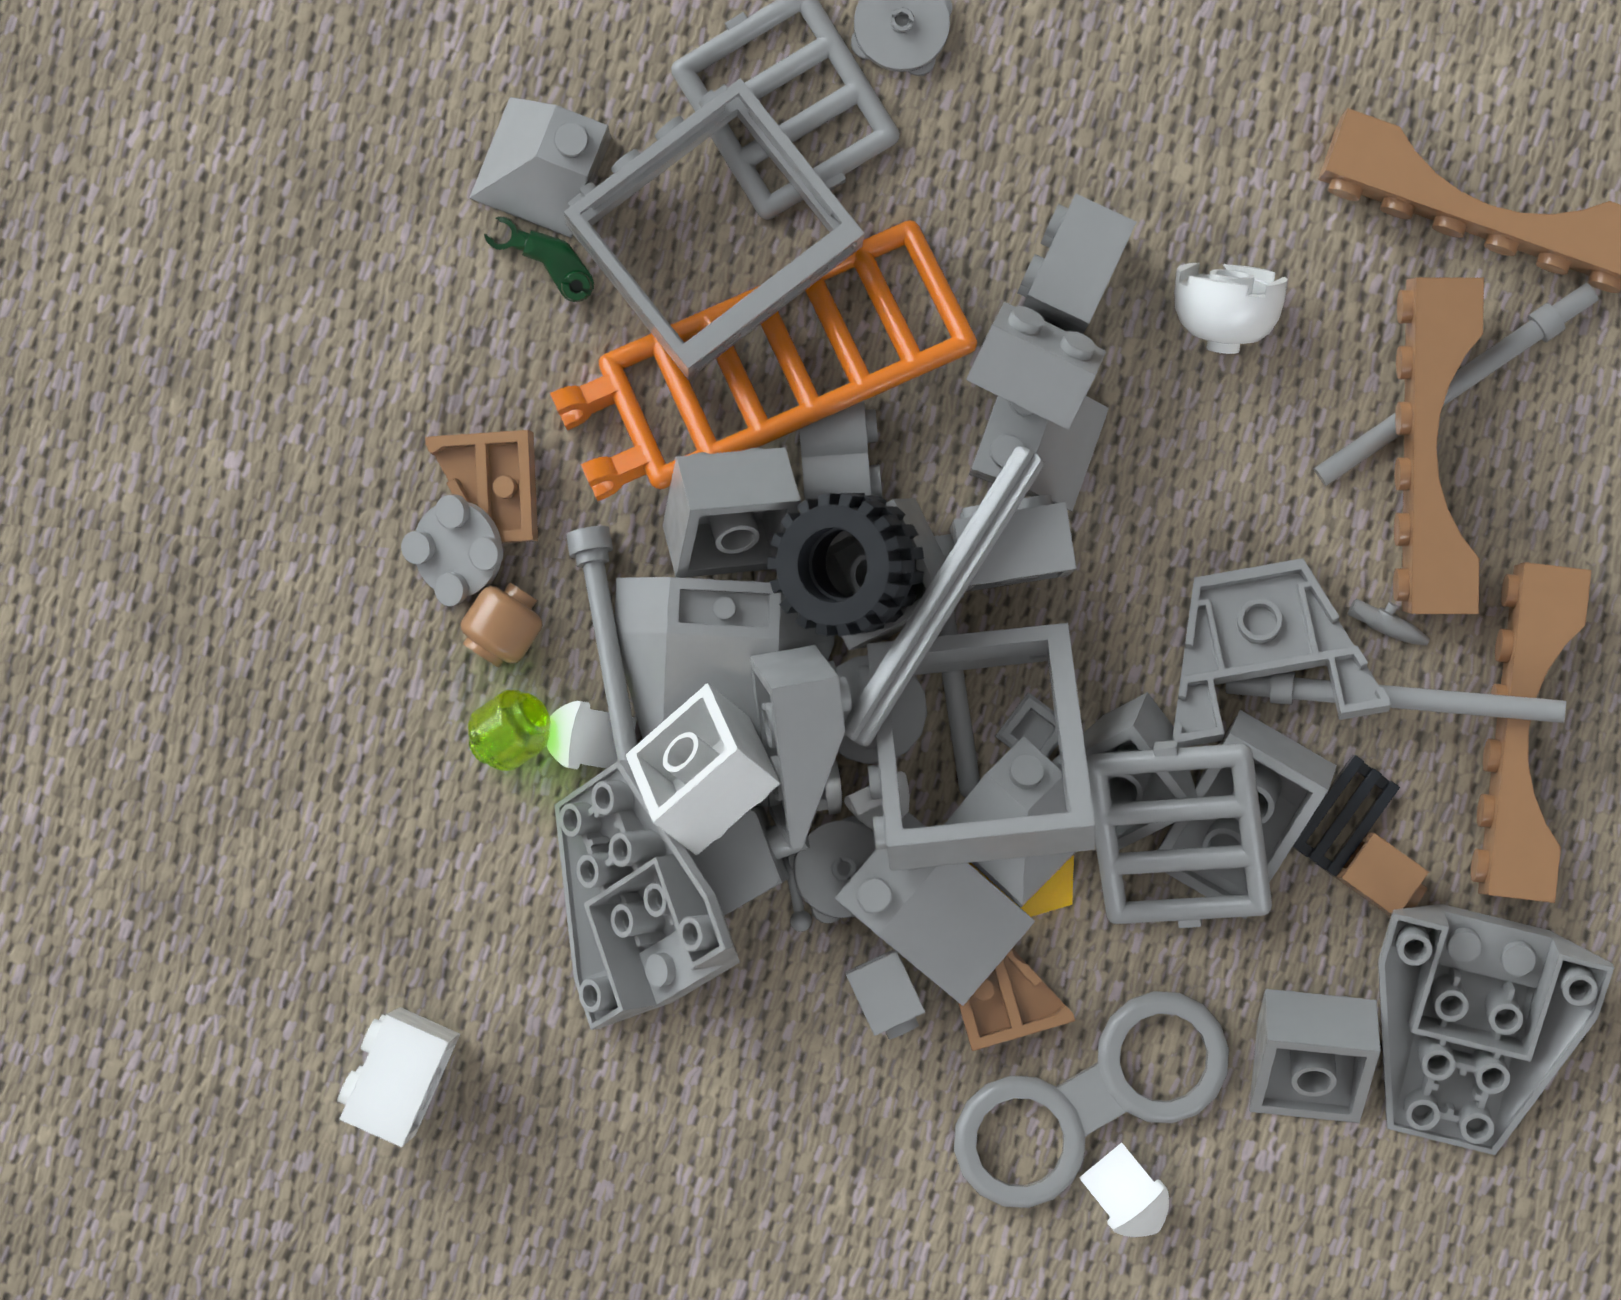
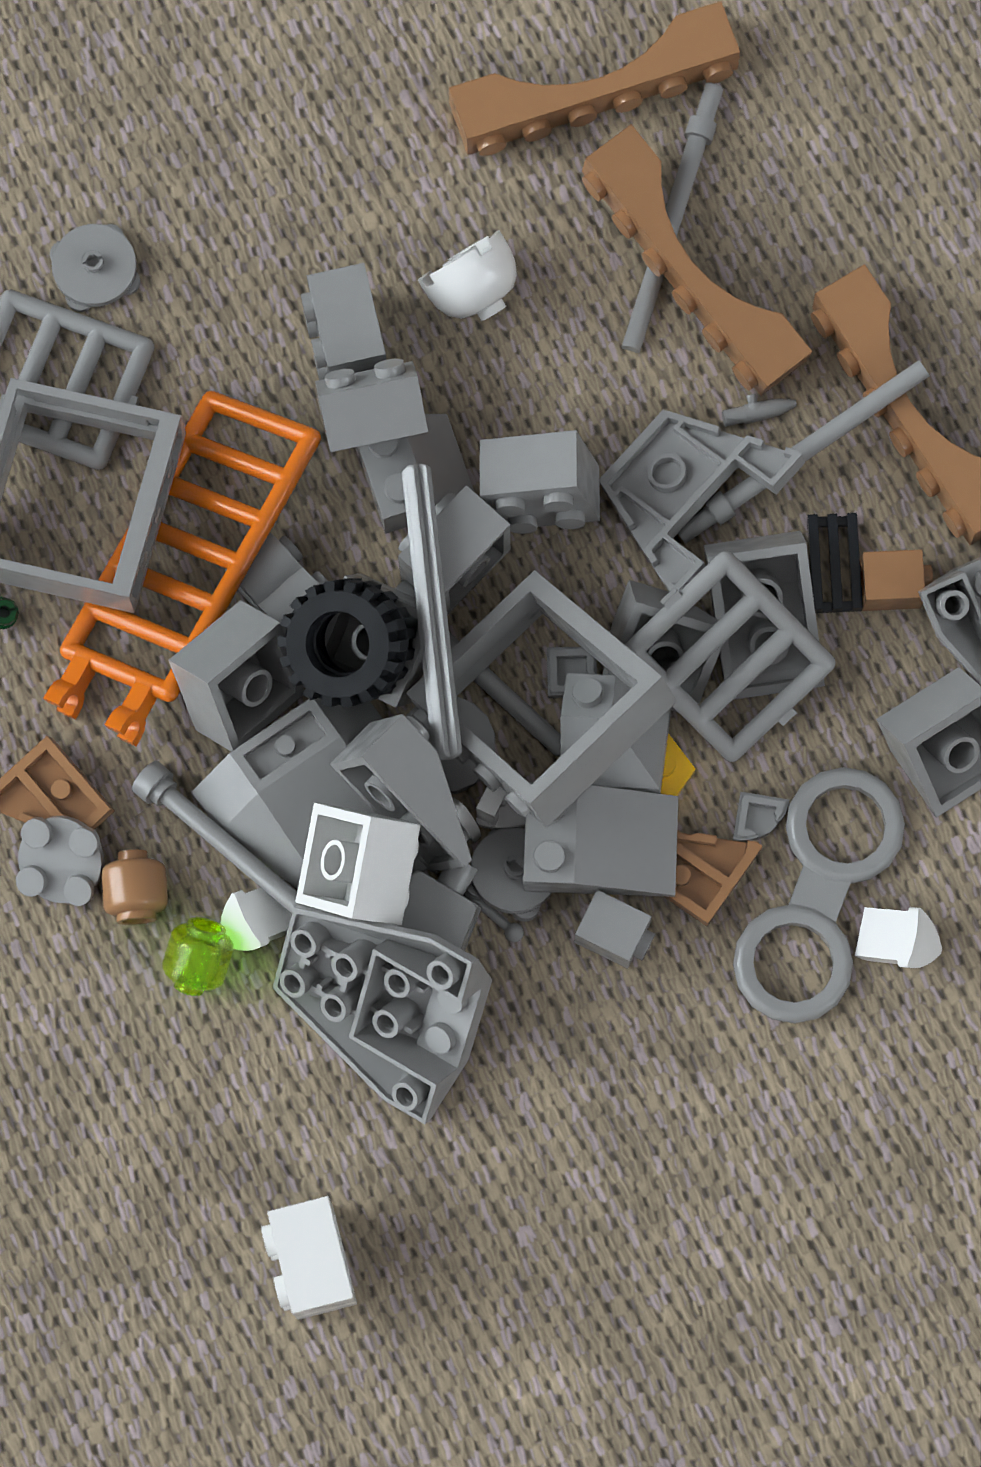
camera: 40 degrees left, 10 degrees down
none -> light grey brick [480,430,600,534]
none -> light grey tile [733,792,790,843]

